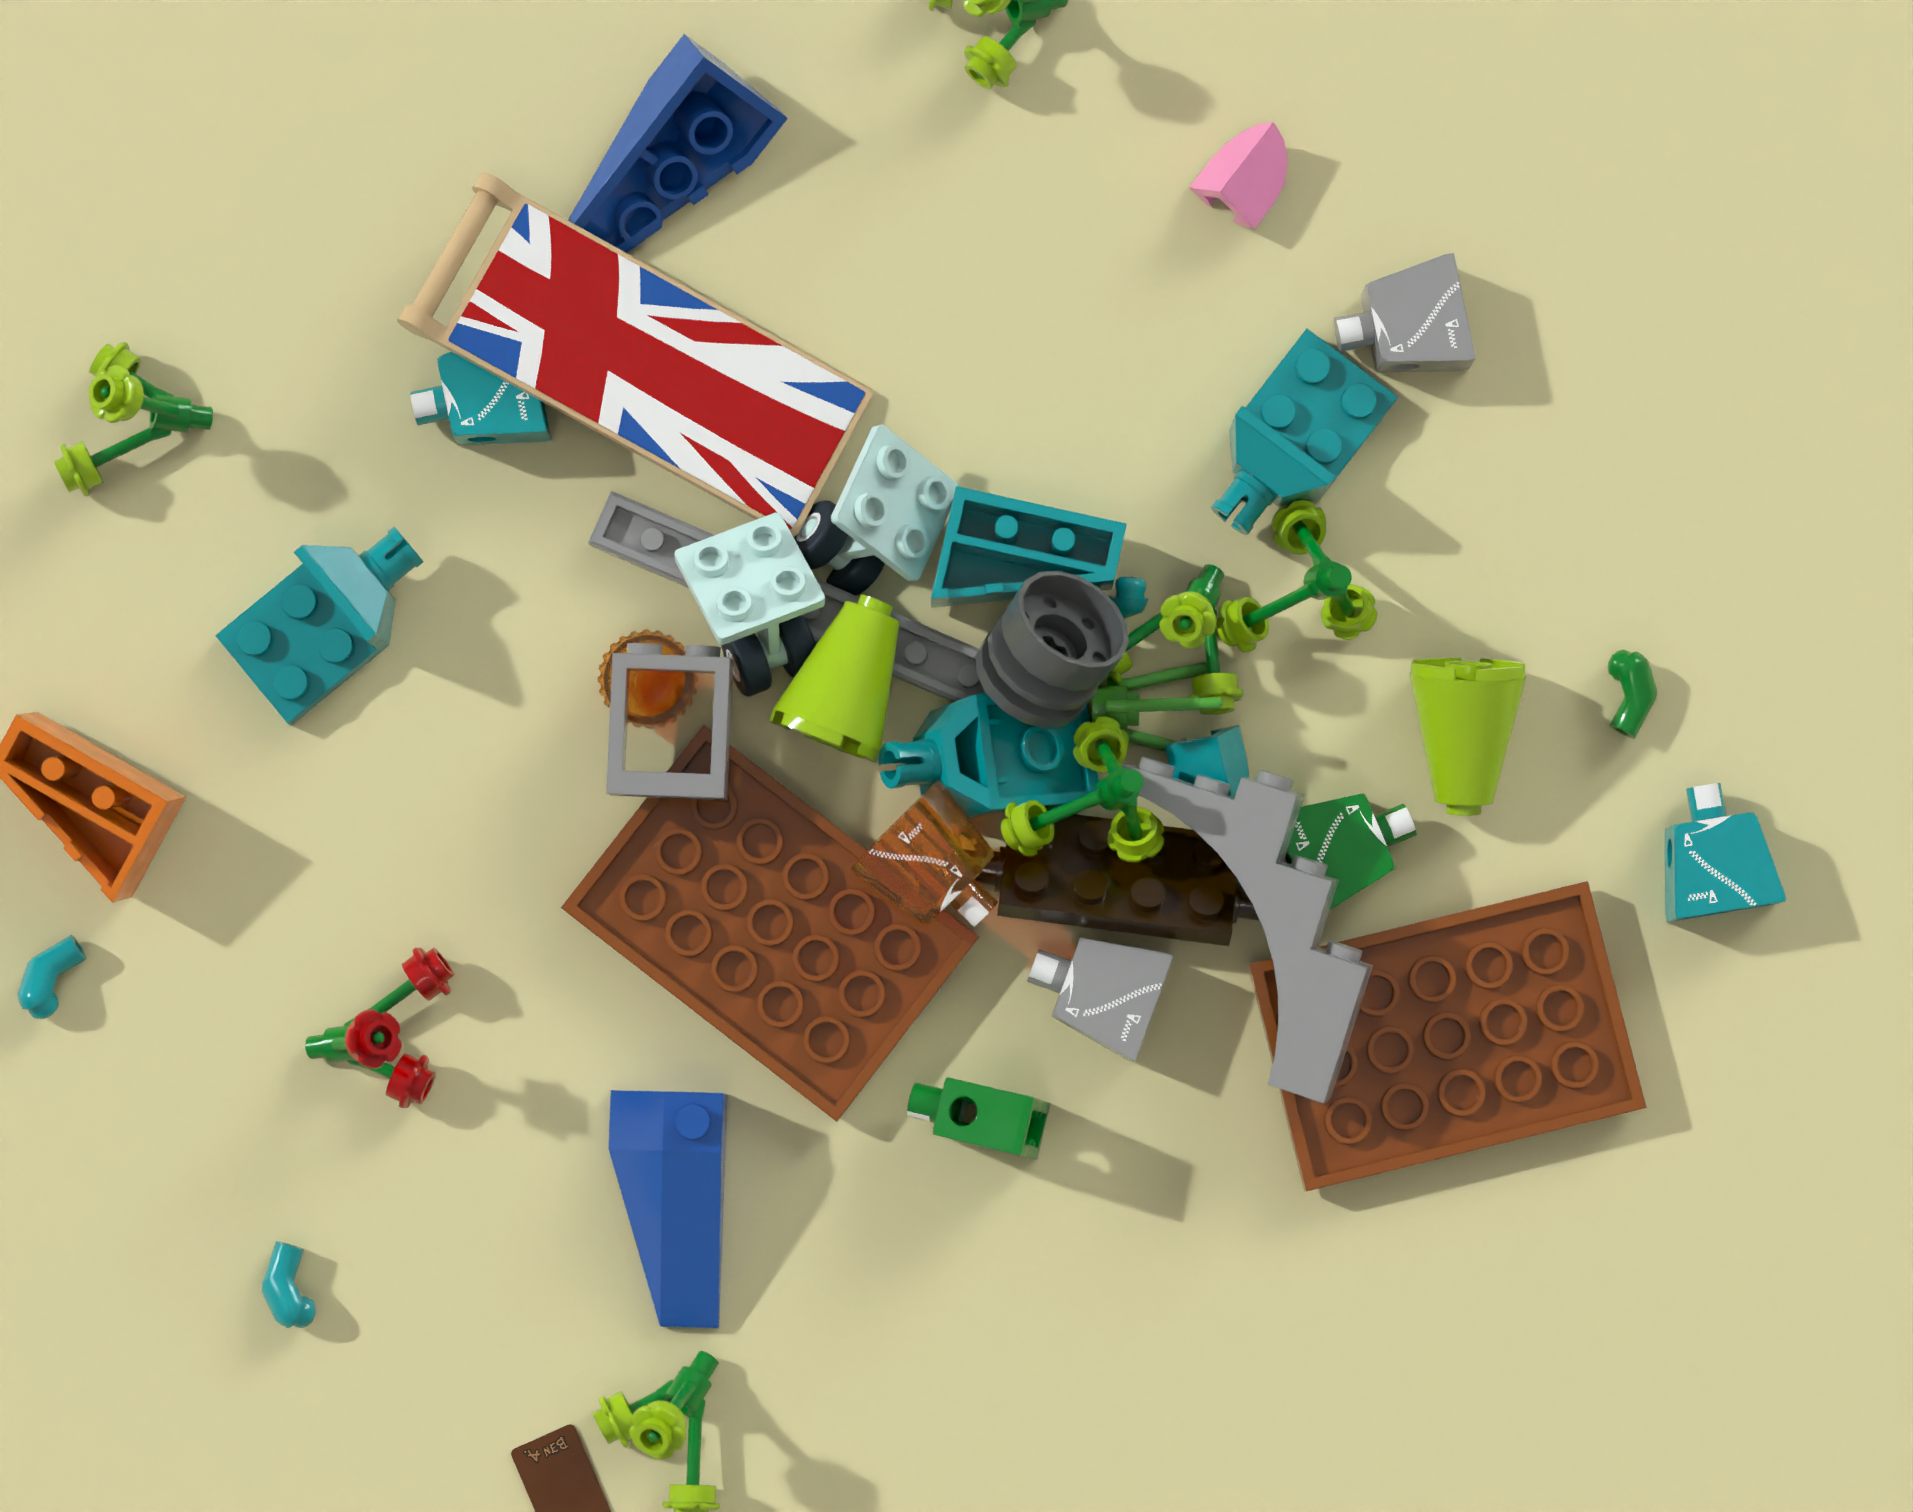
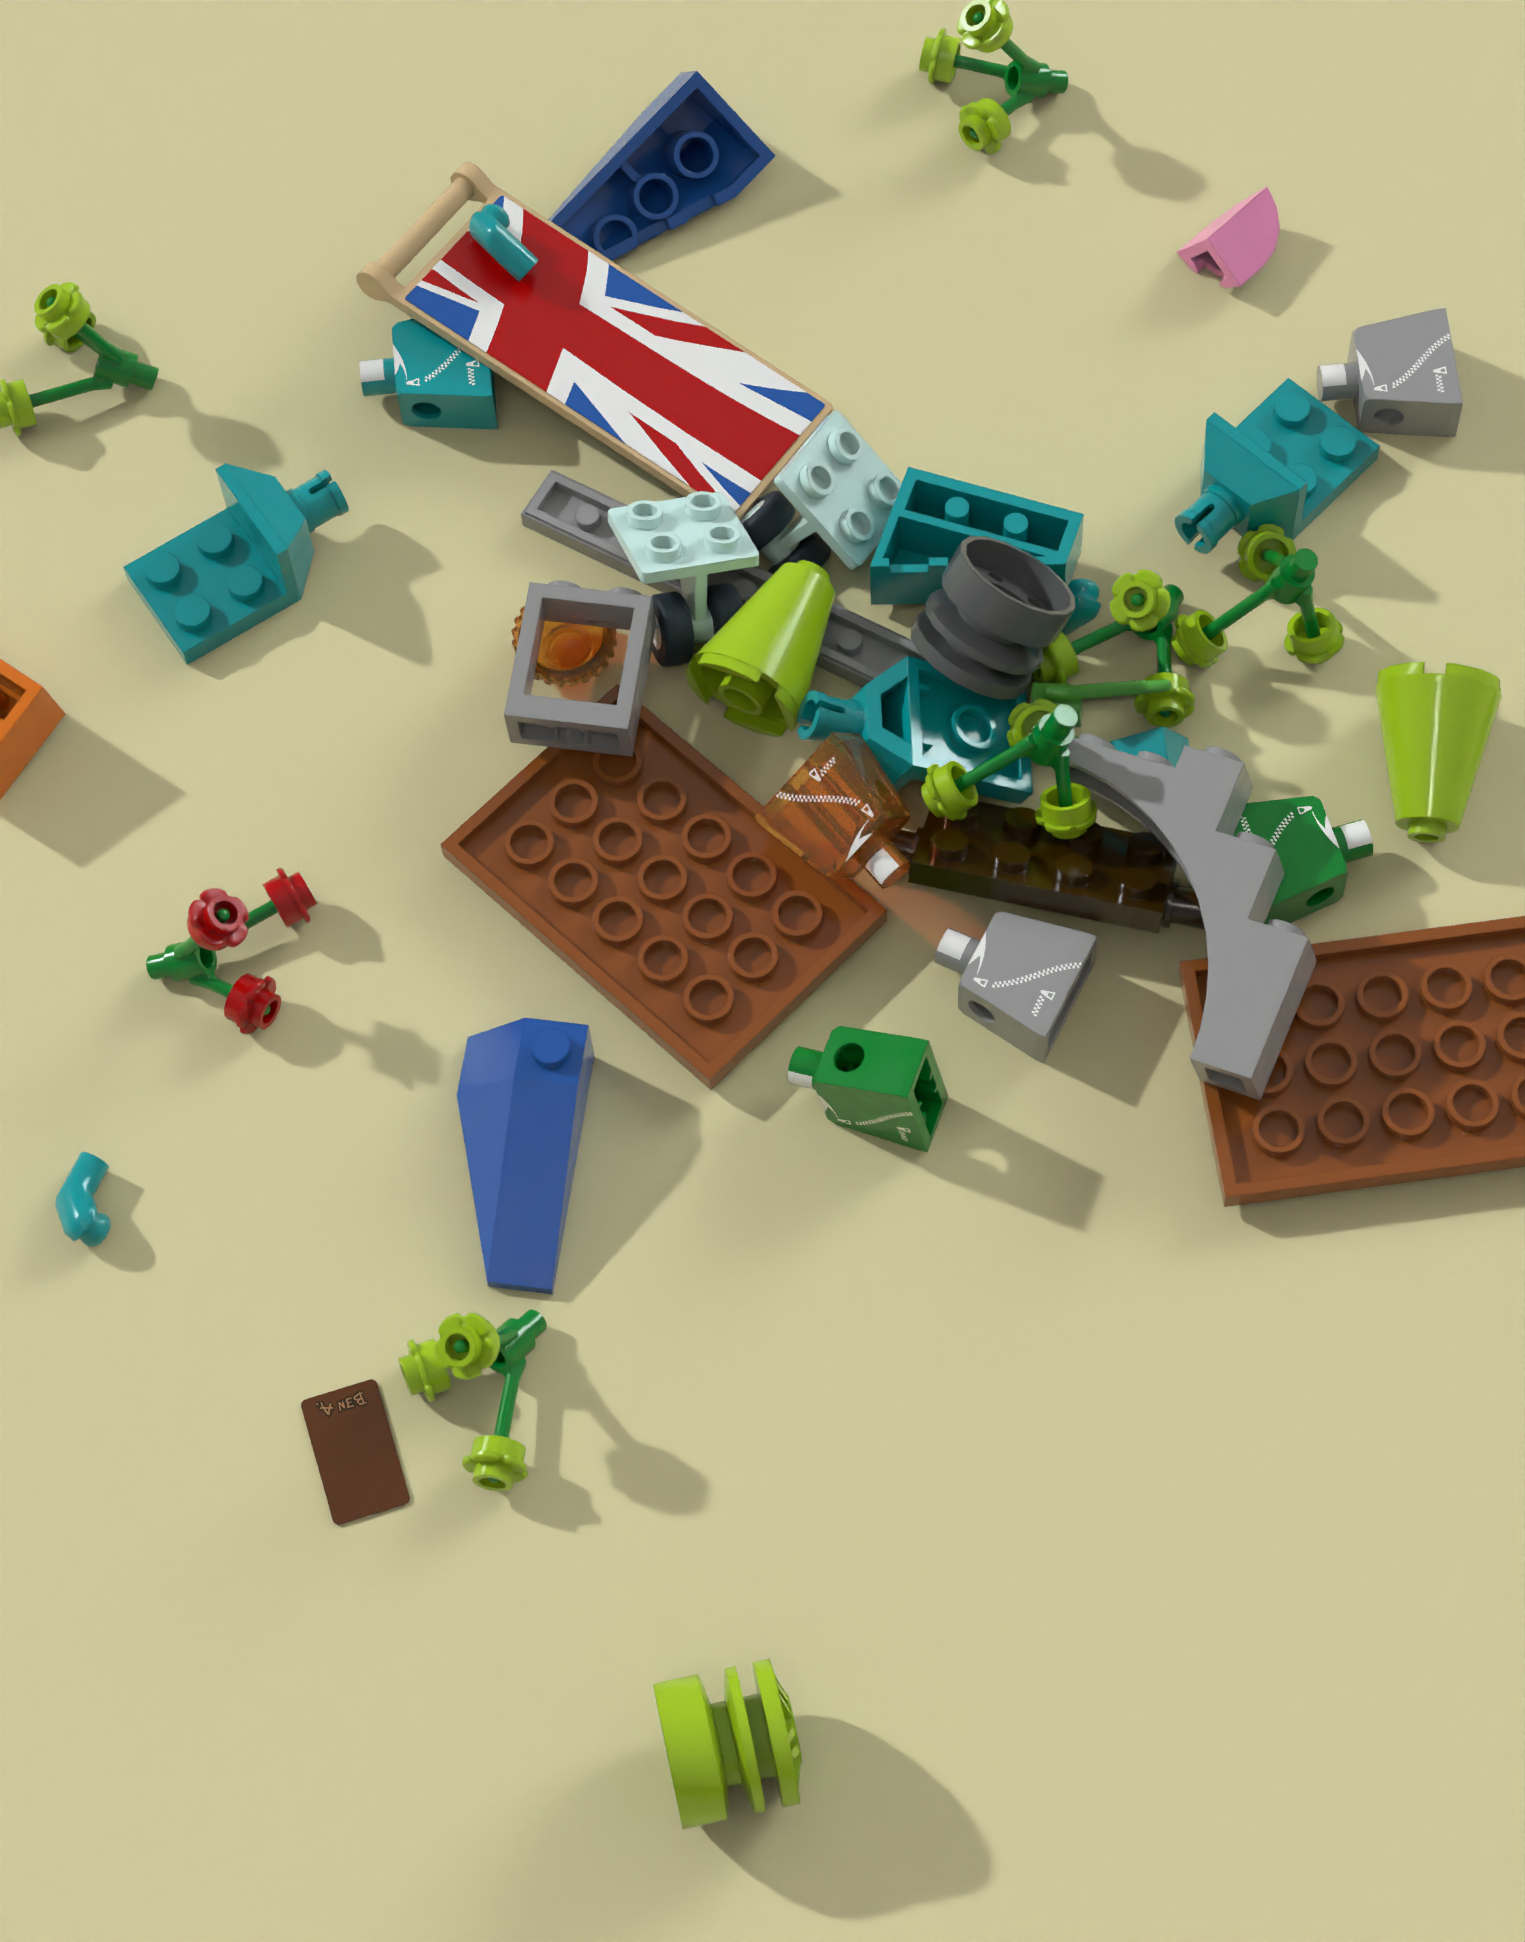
camera: 10 degrees right, 20 degrees down
none -> teal arm [469,204,539,282]

